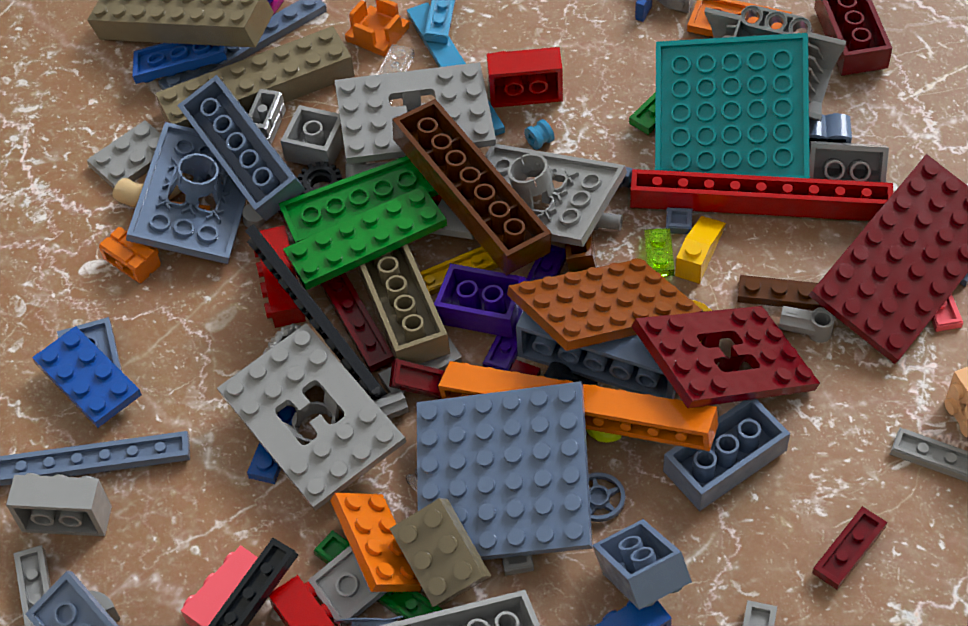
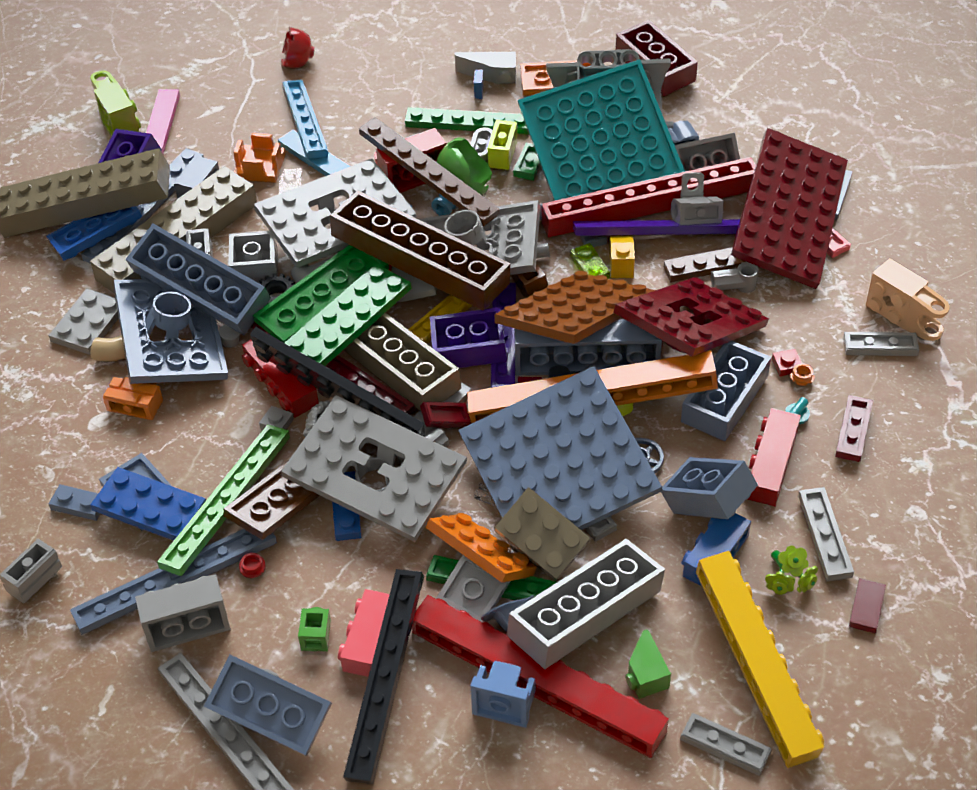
camera: 25 degrees left, 5 degrees down
none -> sand blue plate [48,484,100,521]
none -> bright green plate [157,424,290,576]
none -> brick [174,155,219,199]
none -> reddish brown plate [223,460,320,540]
none -> red plate [239,553,266,578]
none -> light grey plate [259,406,294,430]
none -> bright green brick [298,607,331,651]
none -> plate [359,117,500,227]
none -> plate [405,107,529,135]
none -> bright green piece [437,137,492,196]
none -> light grey plate [470,128,493,161]
none -> neon yellow brick [488,120,517,170]
none -> dark purple tile [573,219,740,236]
none -> light grey piece [671,172,723,225]
none -> brick [747,408,801,507]
none -> plate [772,349,802,377]
none -> teal plate [785,397,810,424]
none -> orange plate [790,364,815,386]

